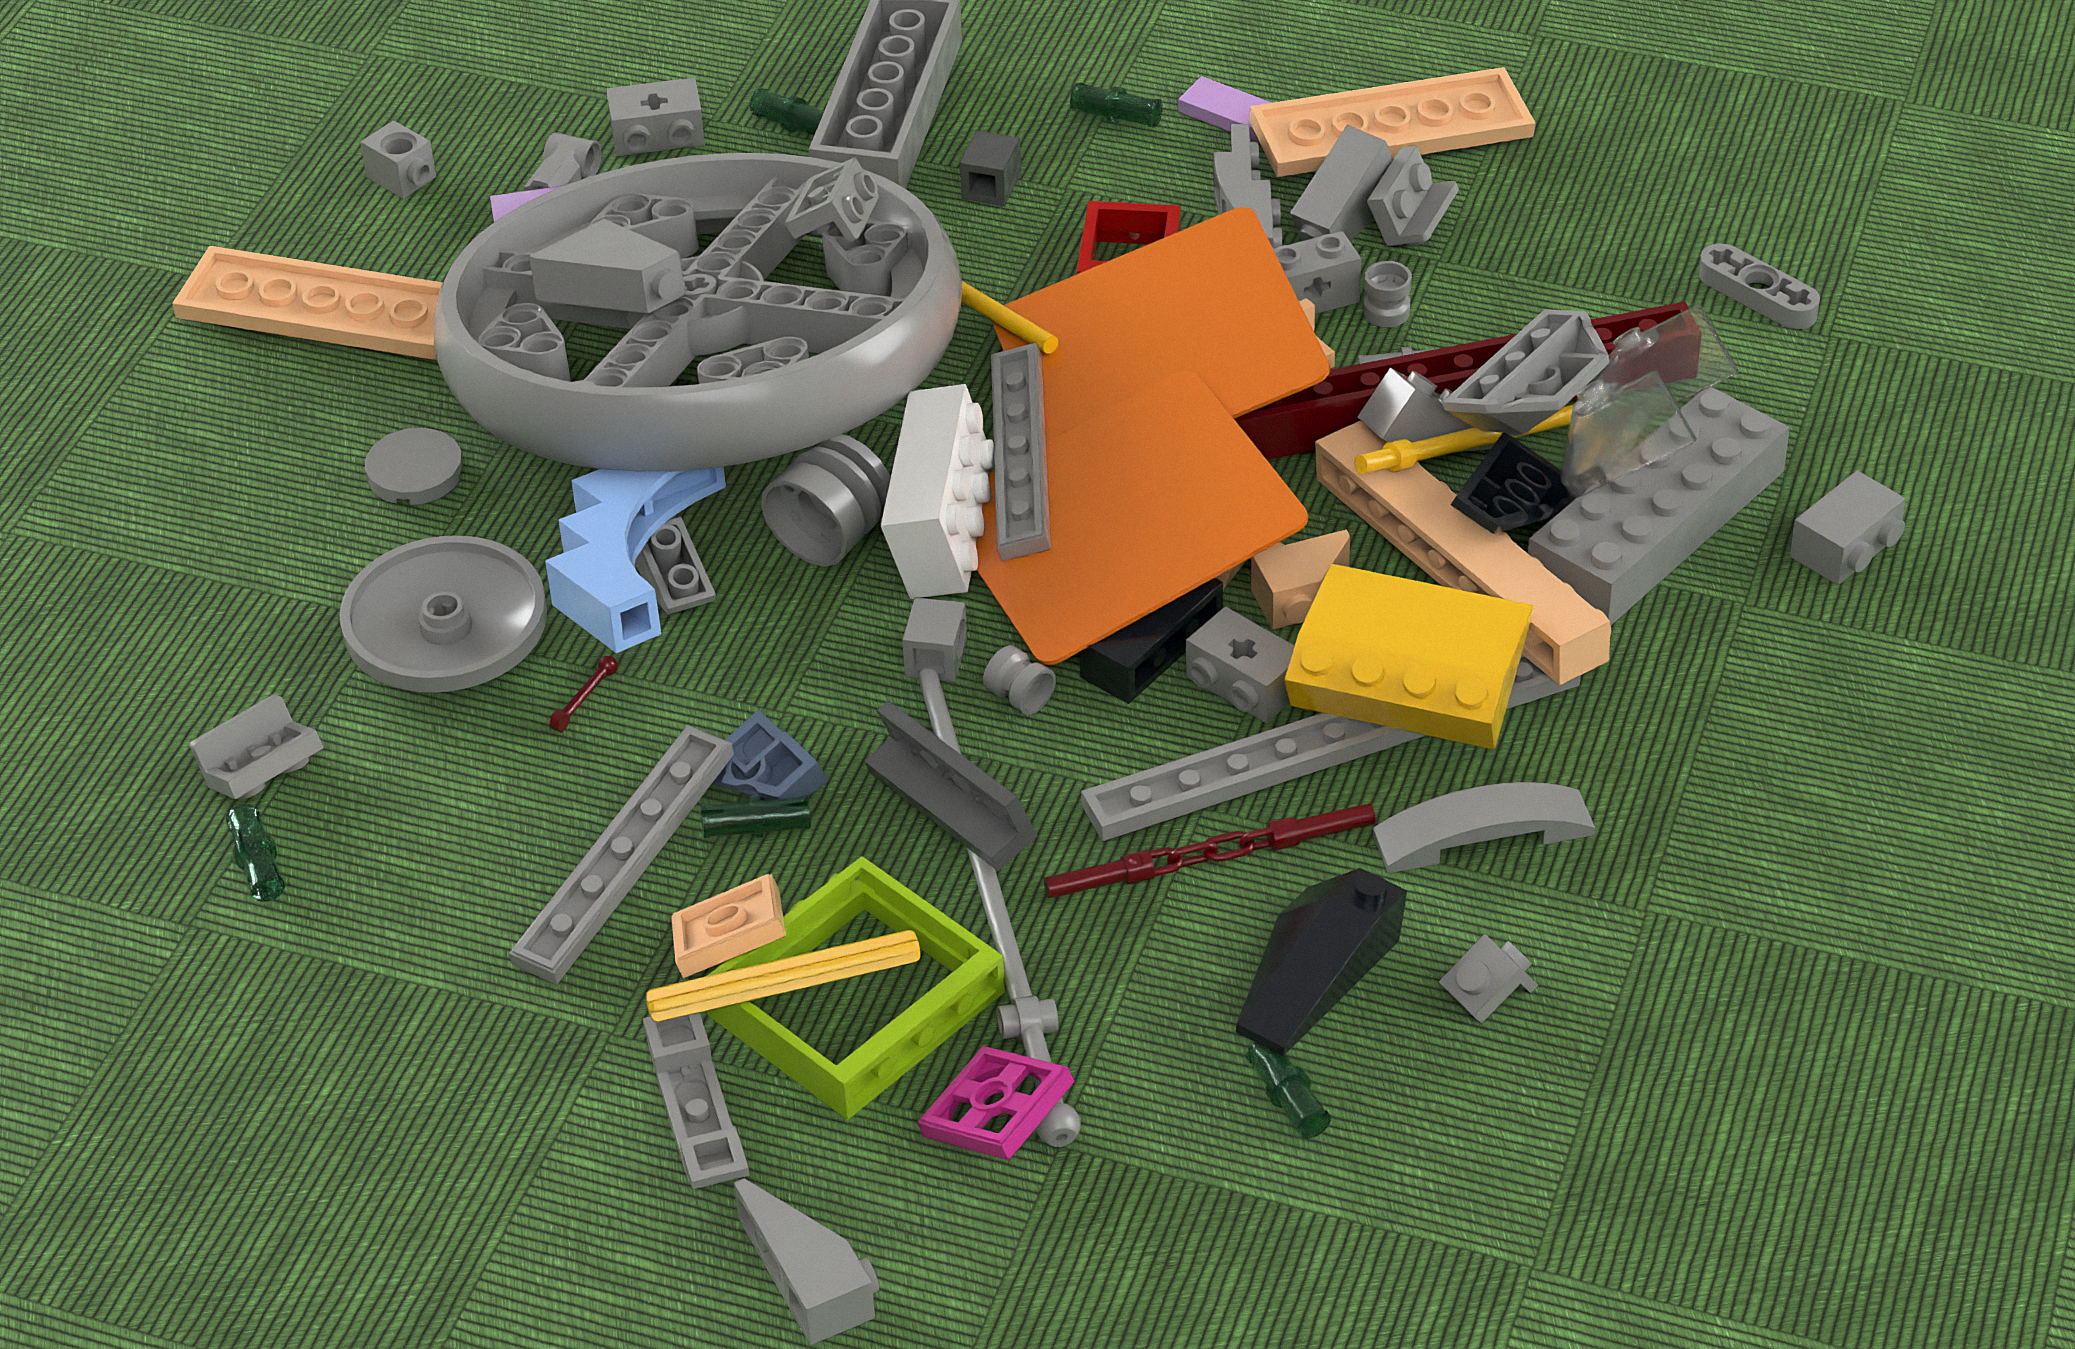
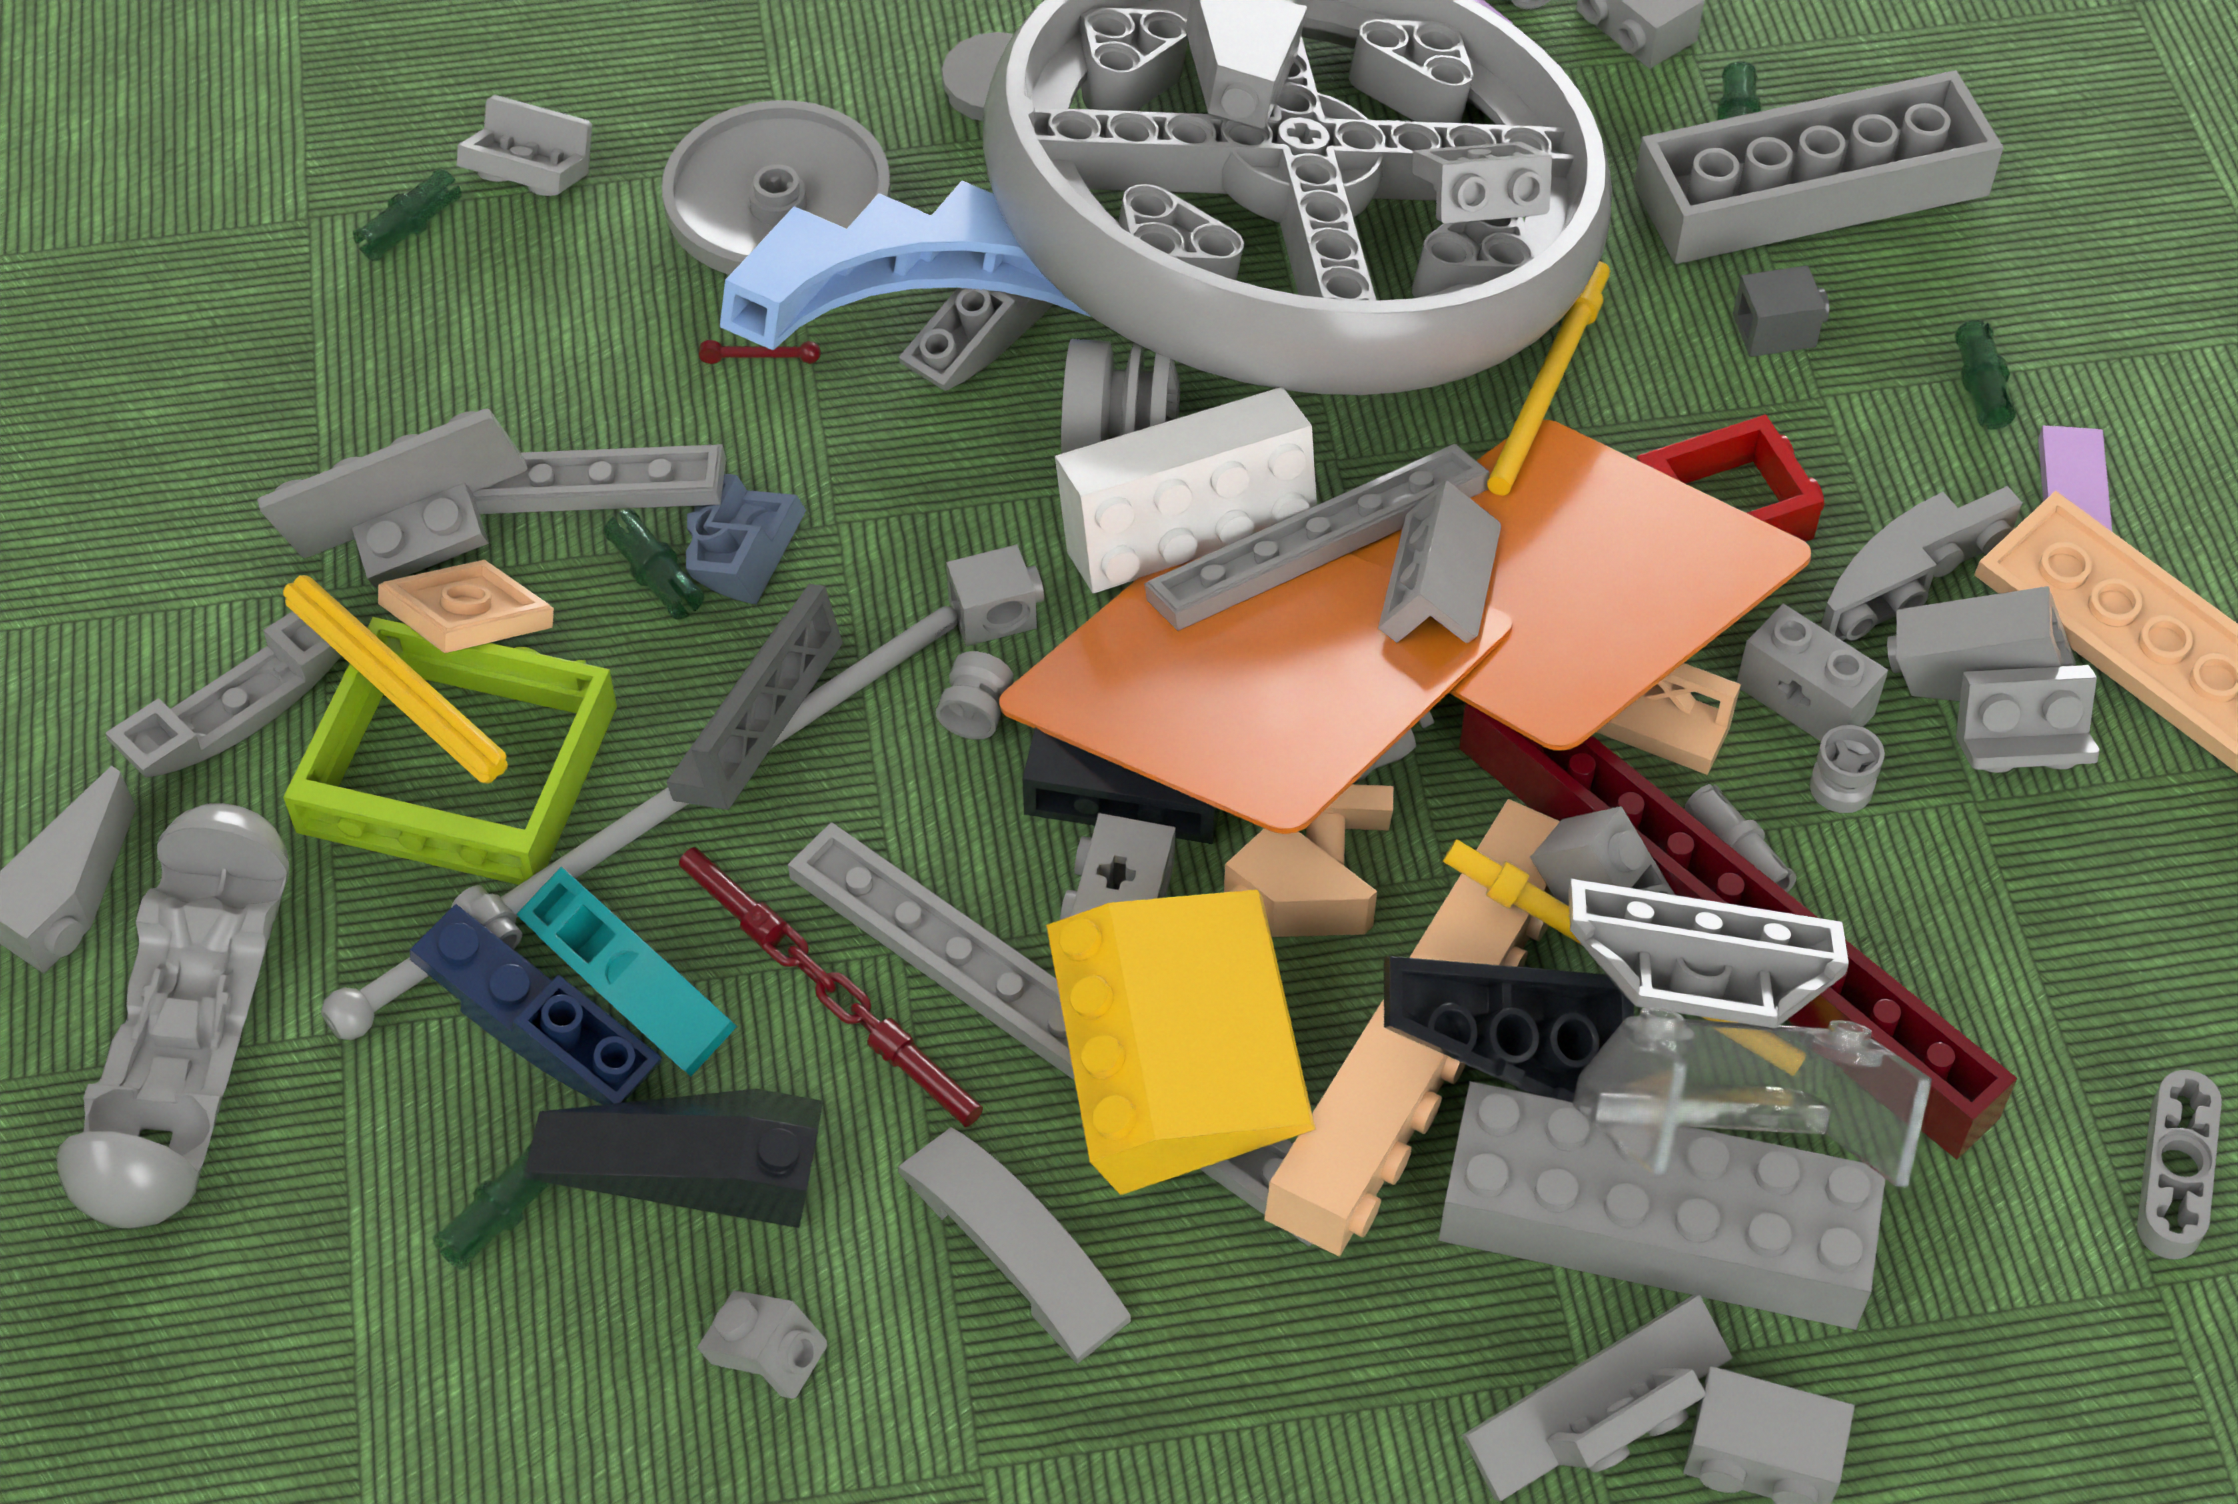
camera: 60 degrees right, 10 degrees up
dark pink piece [917,1046,1075,1160] -> none
none -> light grey piece [57,803,289,1228]
none -> light grey bracket [257,409,527,588]
none -> dark blue slope [410,904,662,1105]
none -> teal slope [516,866,737,1077]
none -> light grey panel [1378,480,1501,643]
none -> light grey bracket [1461,1295,1733,1501]

